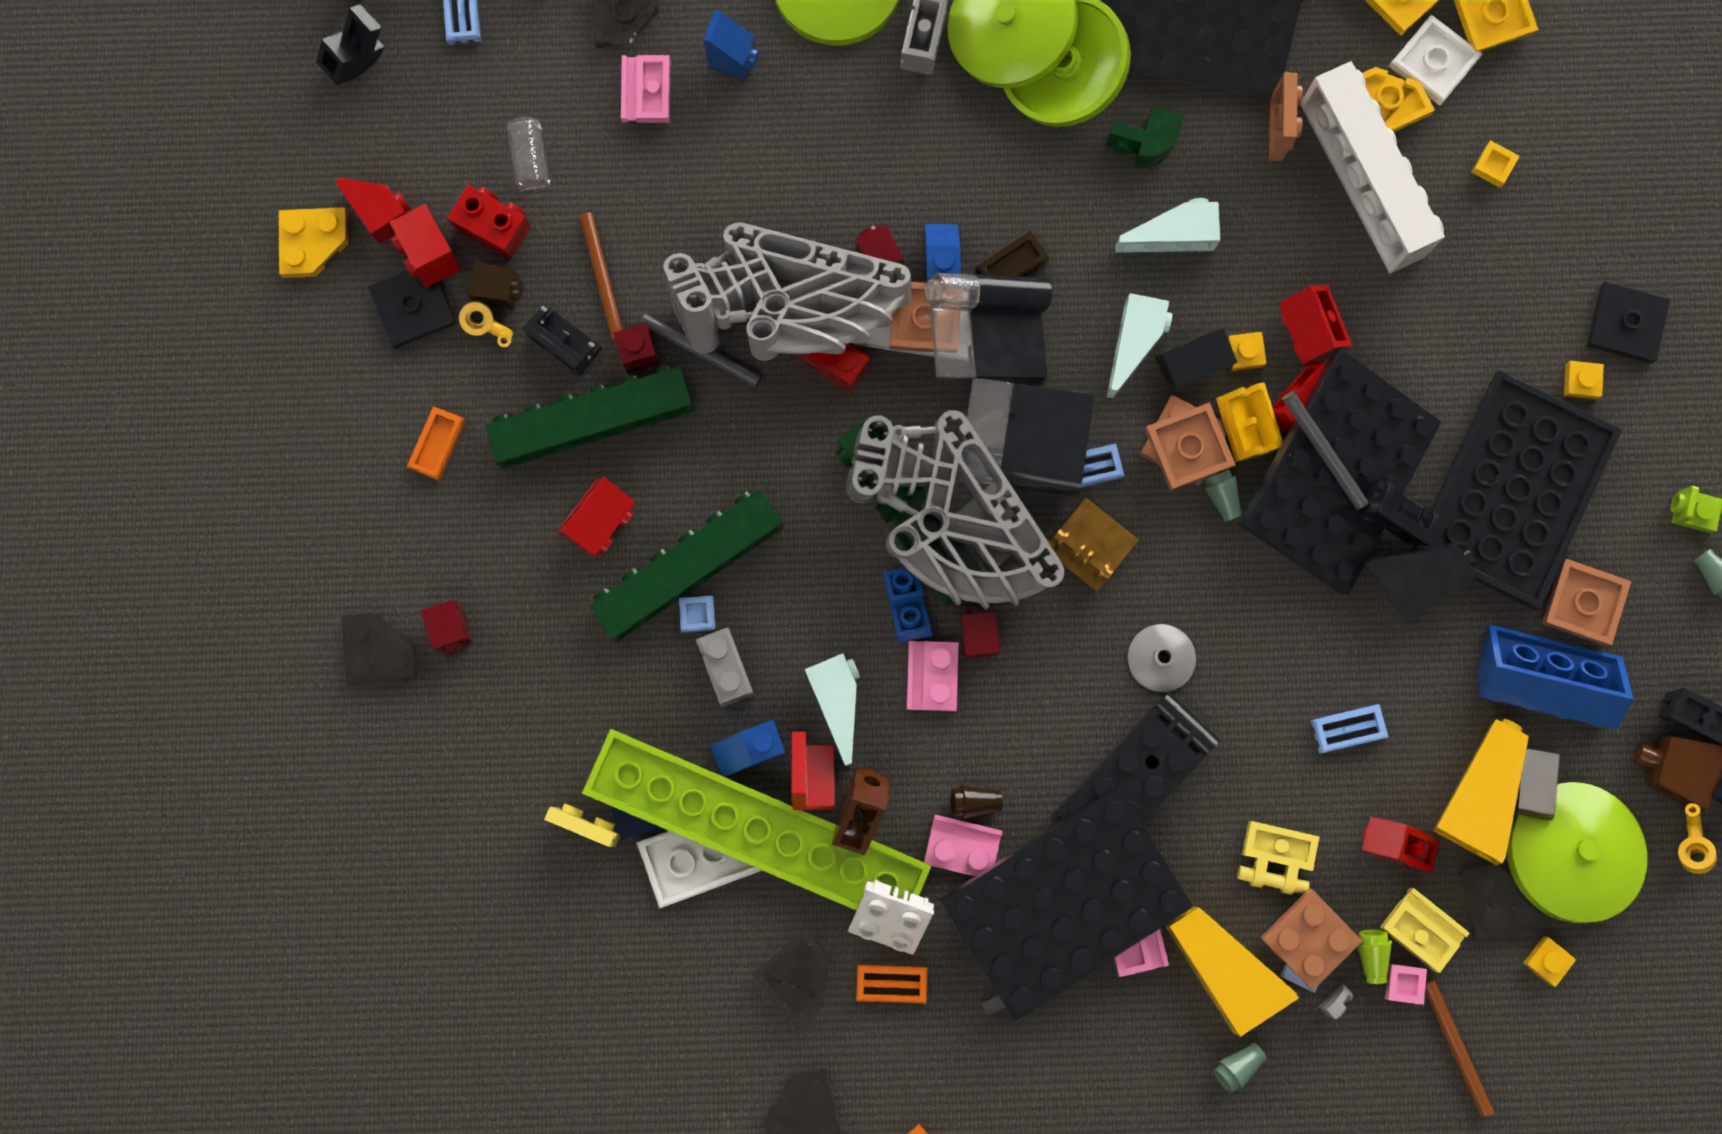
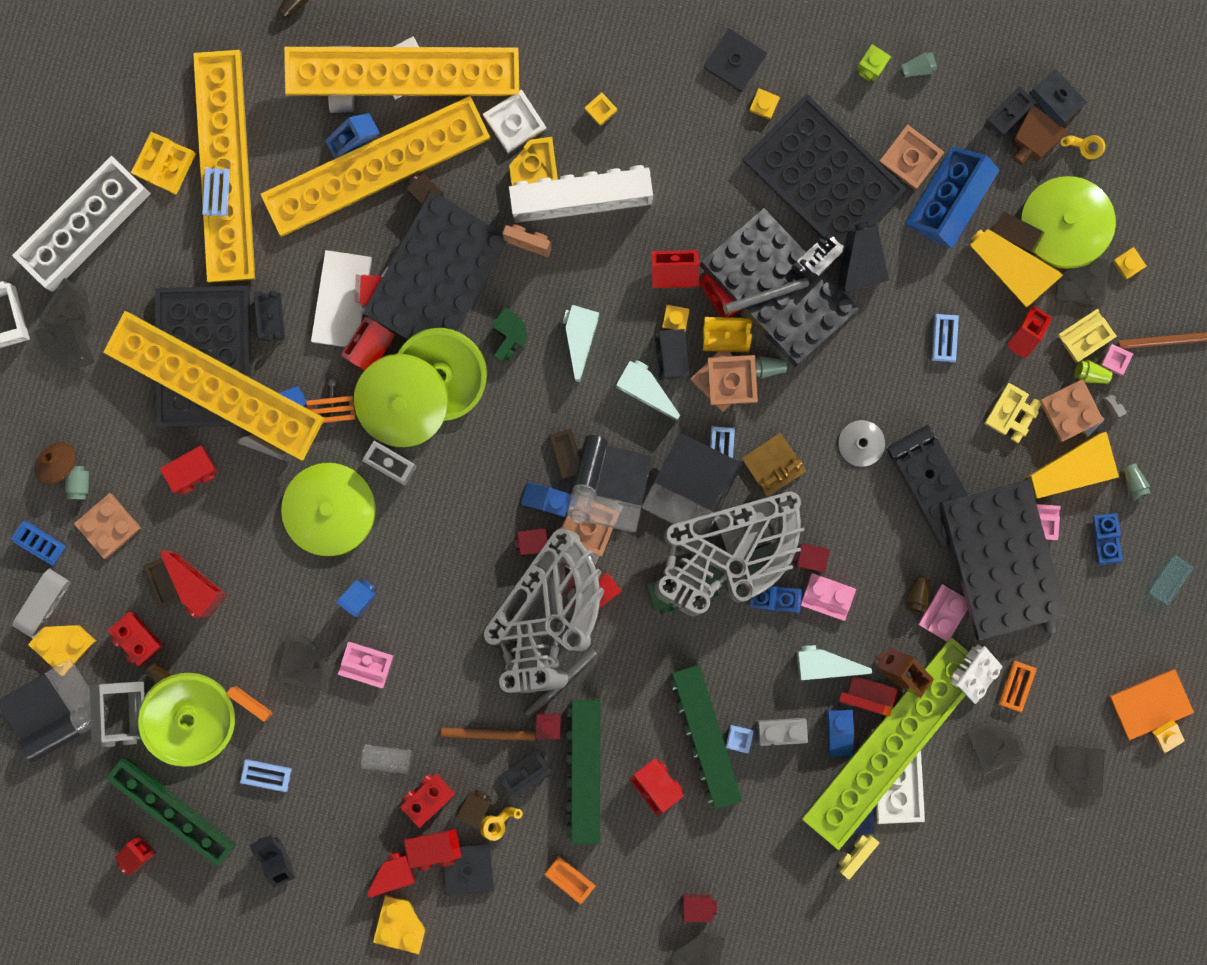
camera: 70 degrees left, 5 degrees up
none -> blue slope [1093,513,1123,565]

